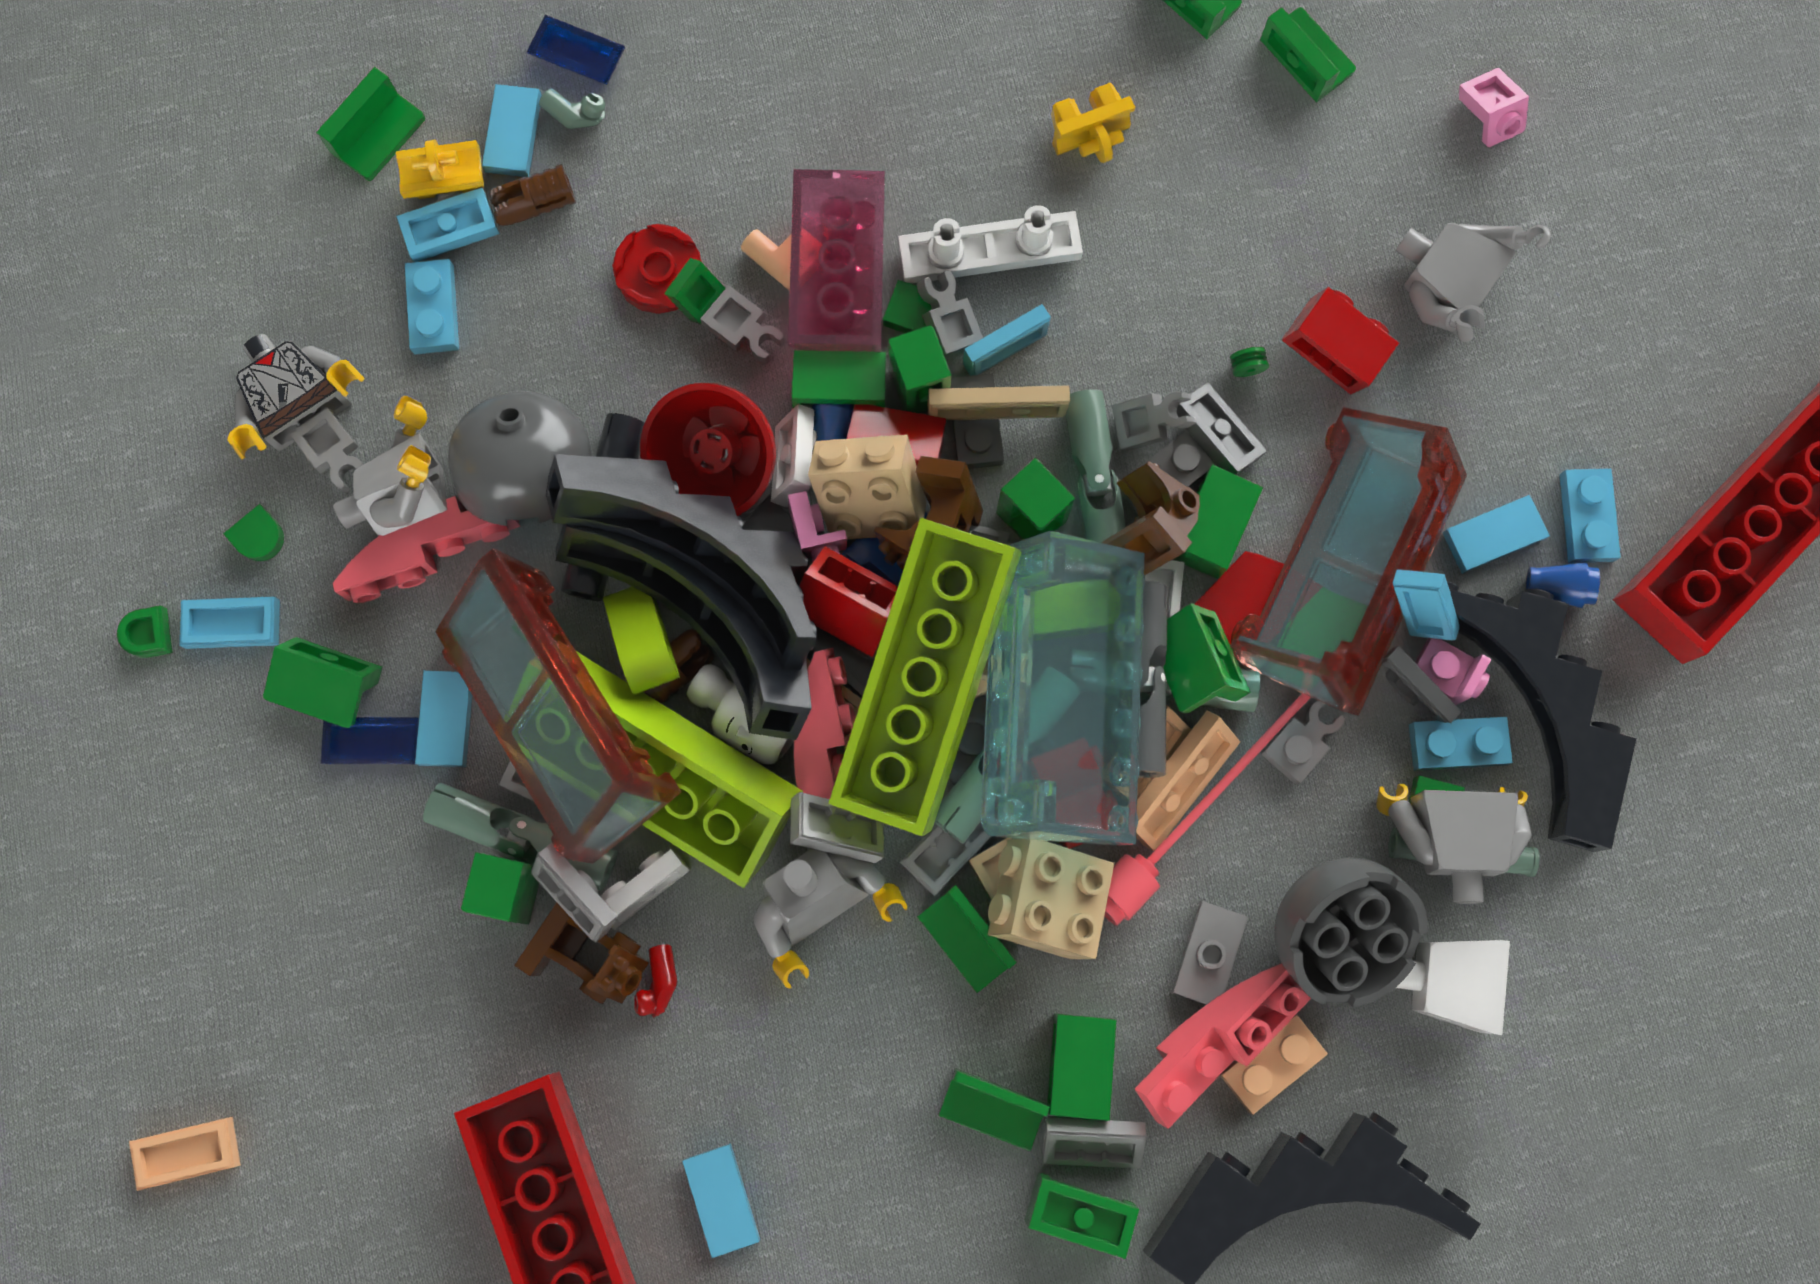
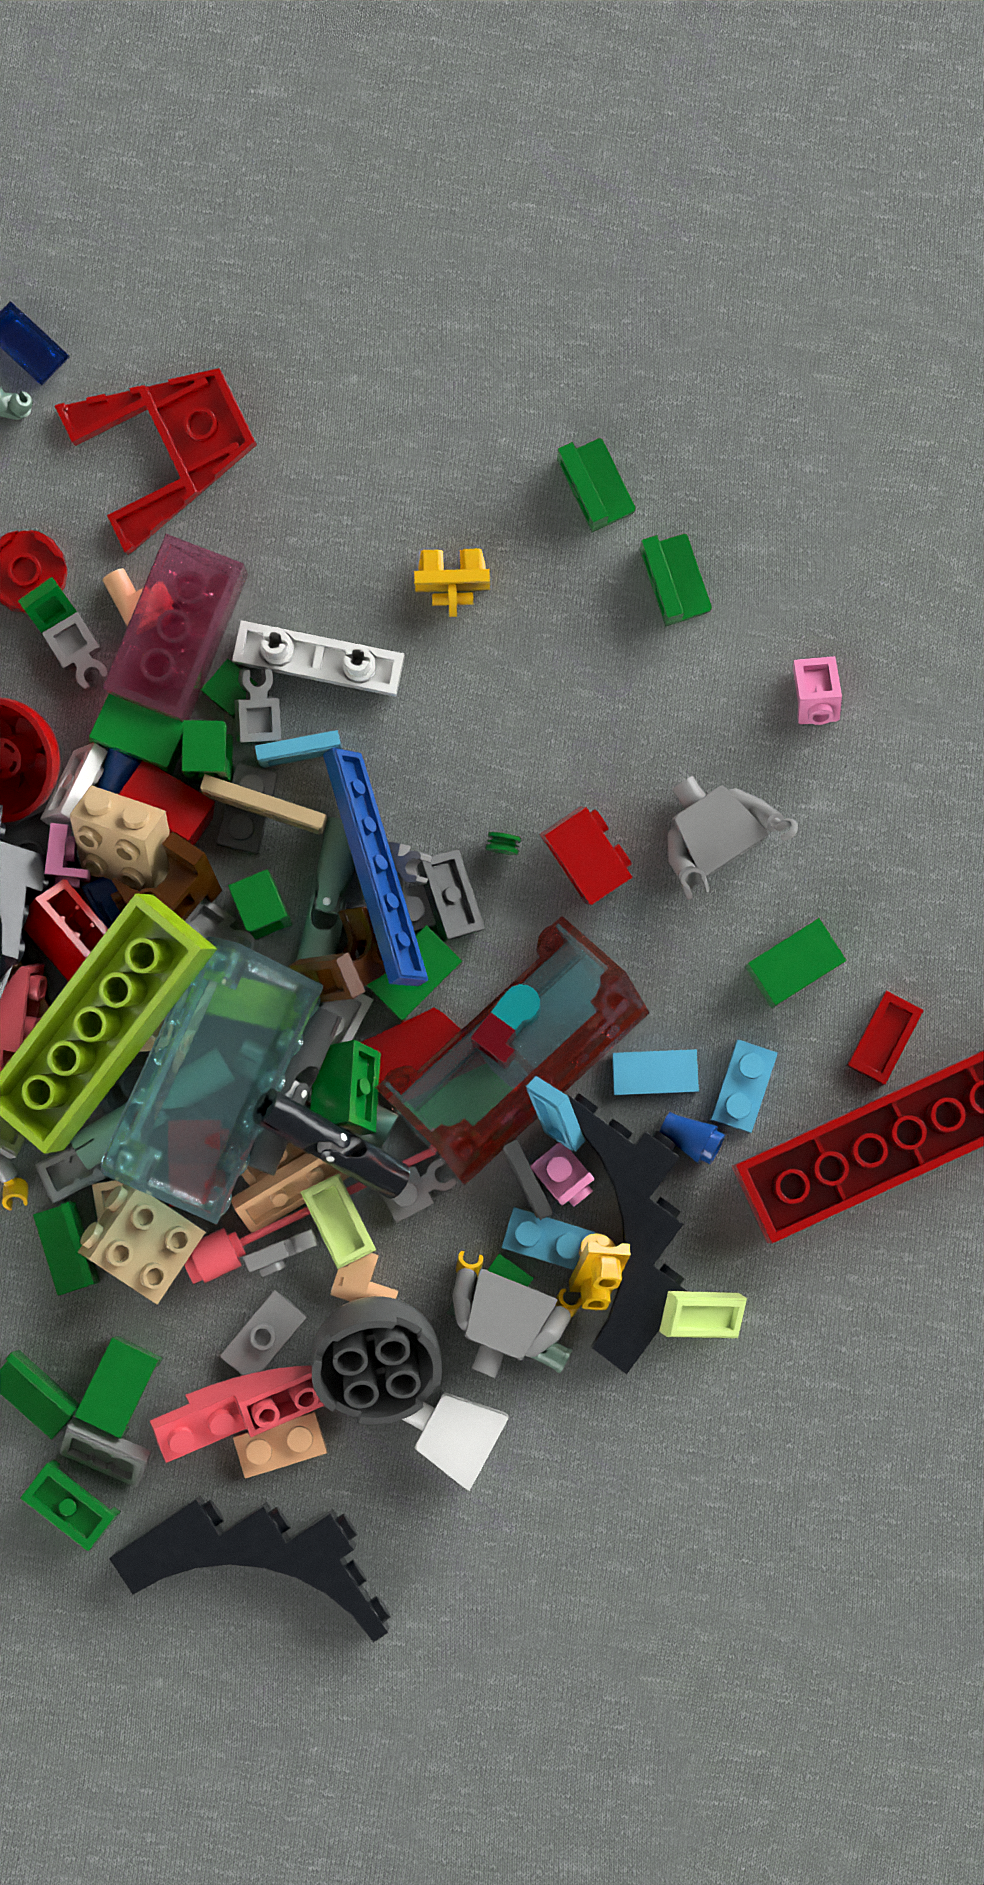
camera: 20 degrees right, 5 degrees up
none -> red wing [55,368,257,555]
none -> light grey plate [243,1229,319,1277]
none -> black piece [252,1088,410,1199]
none -> yellowish green tile [300,1173,376,1269]
none -> blue tile [323,748,428,987]
none -> light nougat piece [330,1253,398,1302]
none -> leg [471,984,541,1070]
none -> yellow hips [569,1233,631,1310]
none -> yellowish green tile [659,1291,747,1338]
none -> green panel [744,918,847,1008]
none -> red tile [846,990,924,1085]

